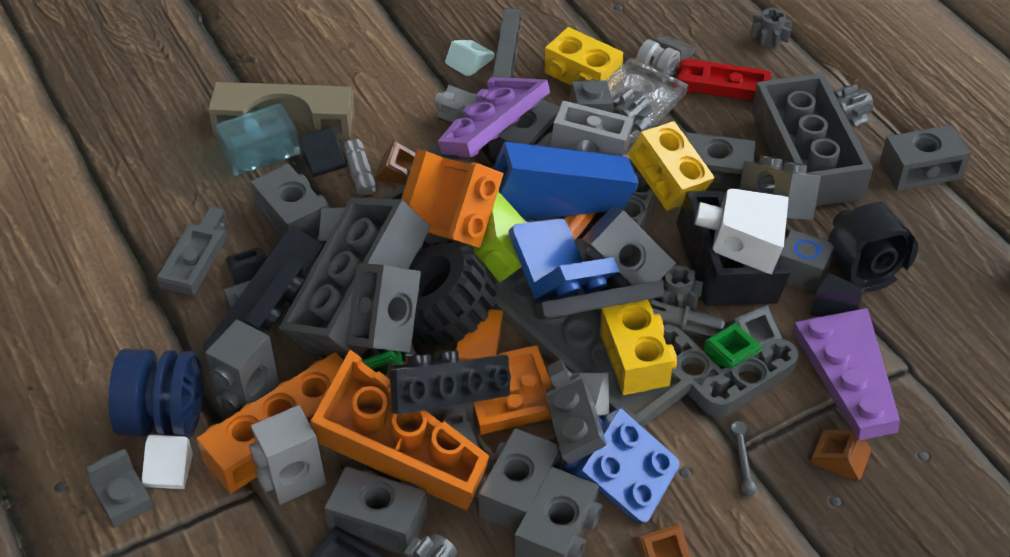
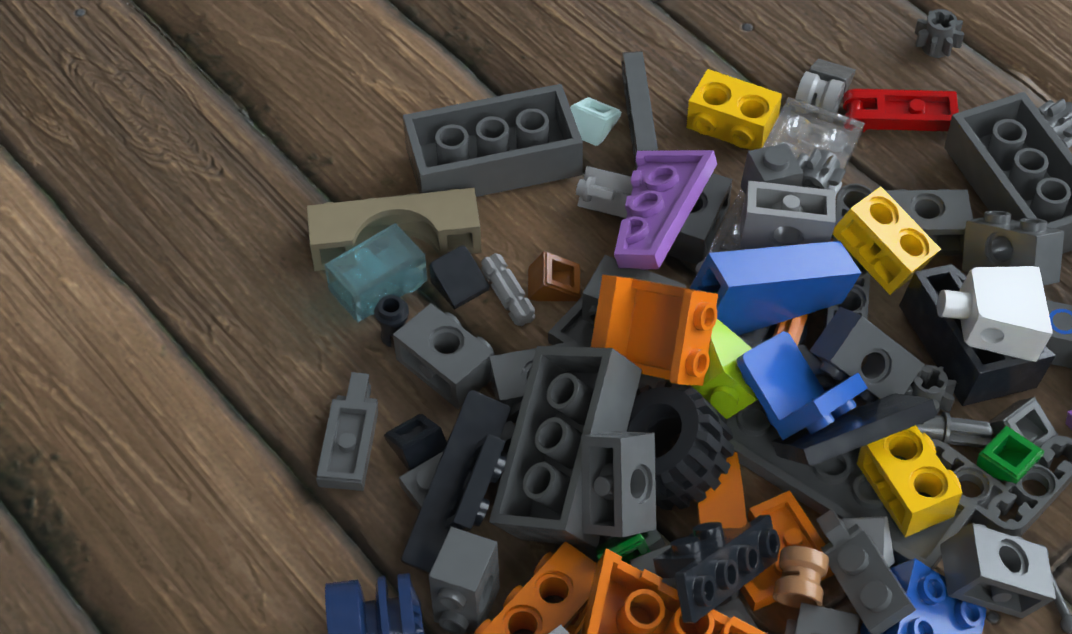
camera: 10 degrees left, 5 degrees up
none -> black pin [374,295,409,347]
none -> dark grey brick [403,84,583,197]
none -> medium nougat wheel [773,546,829,609]
none -> dark grey brick [940,523,1056,619]

